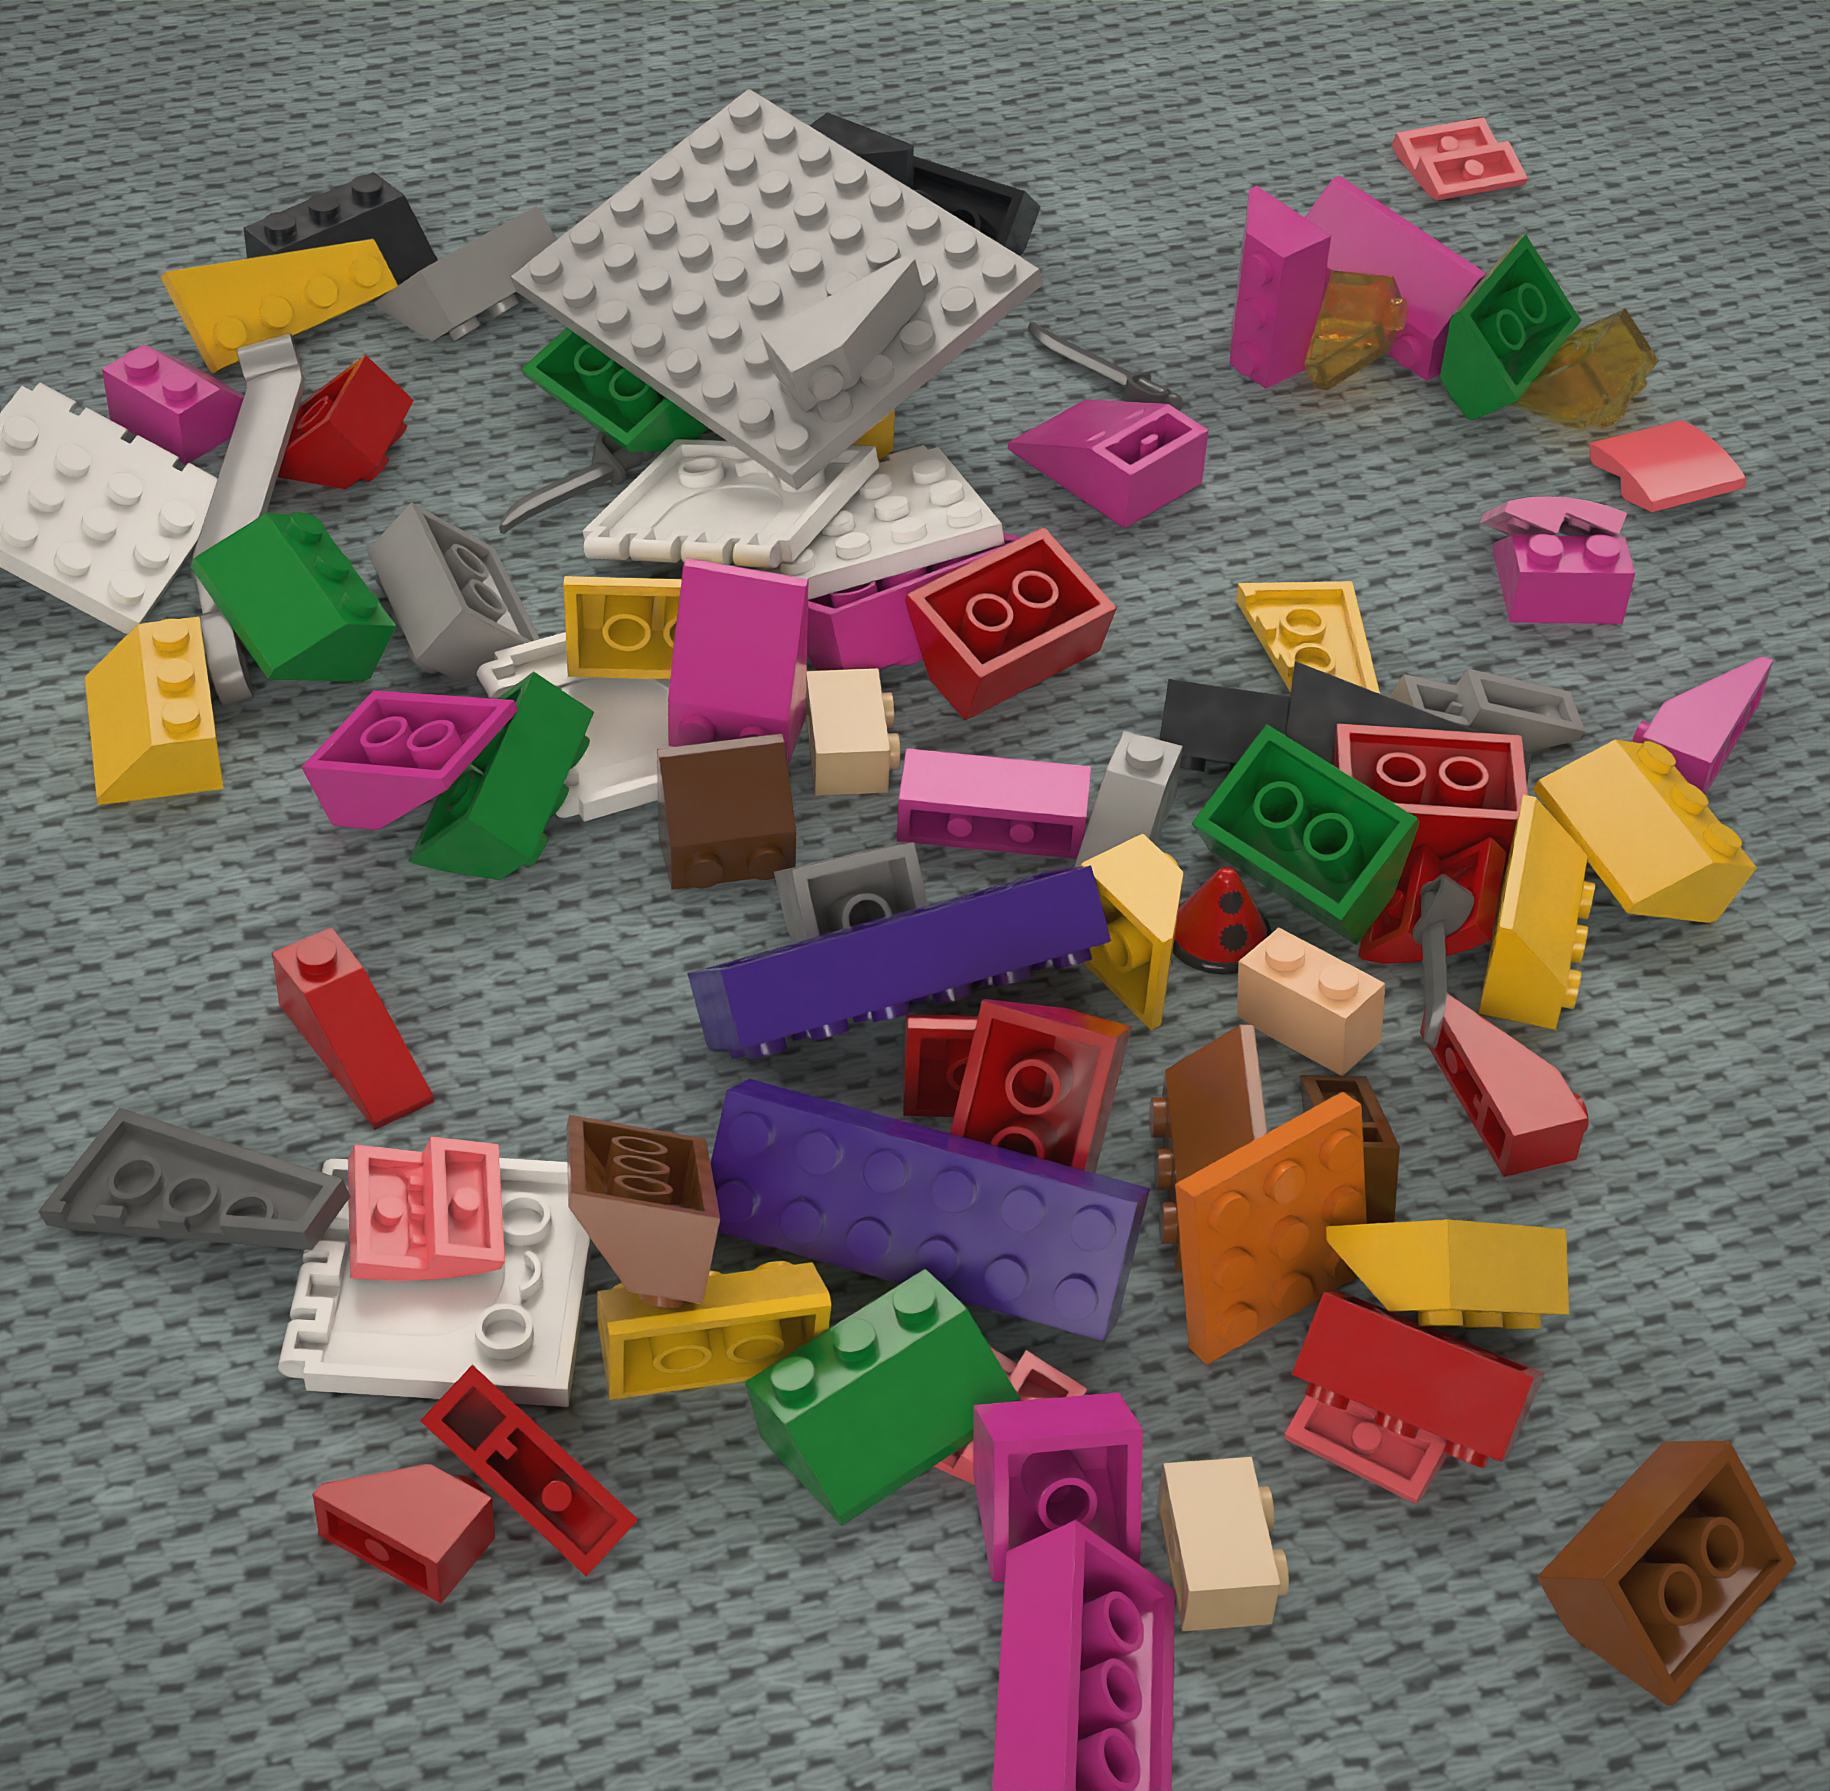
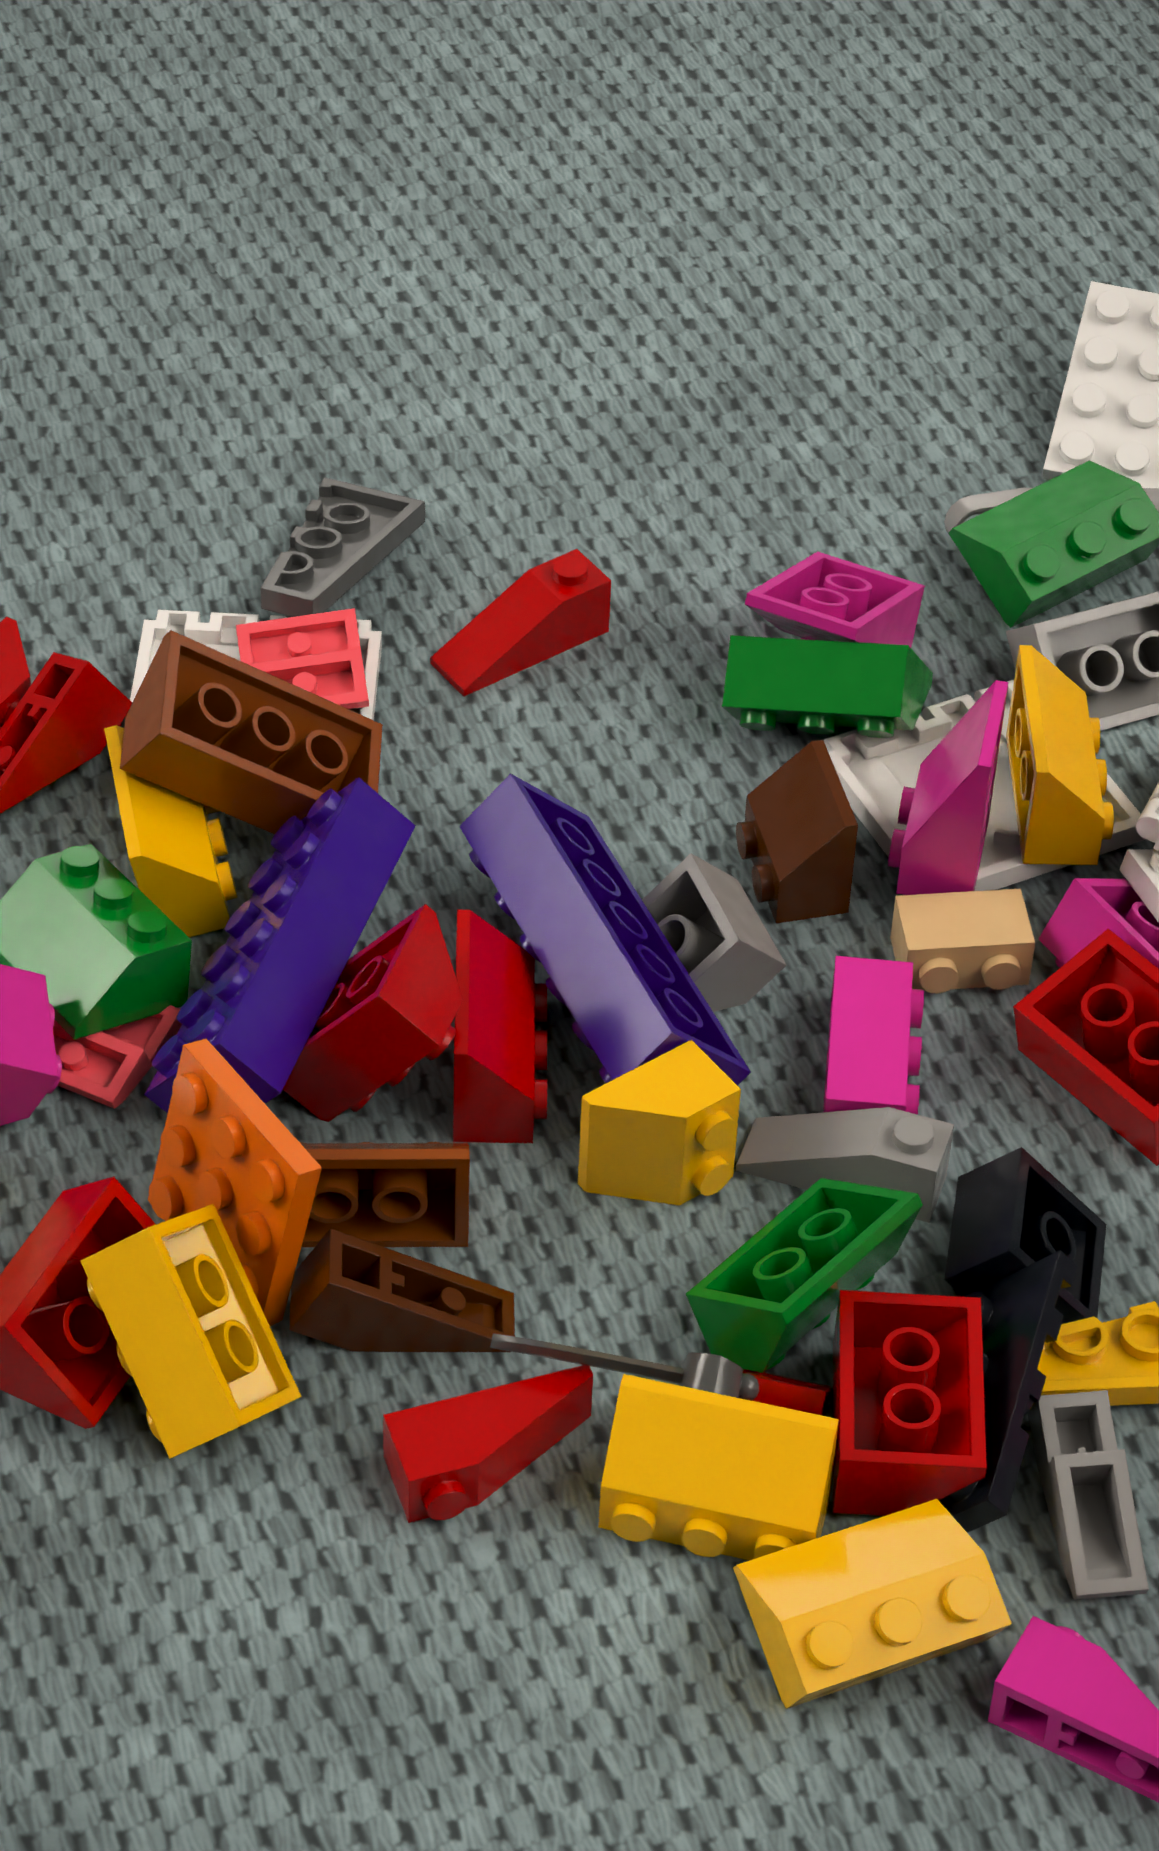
camera: 90 degrees right, 0 degrees up
yellow slope [85,616,224,805] -> none
red hat [1173,867,1272,975] -> none
light nougat brick [1237,927,1385,1076] -> none

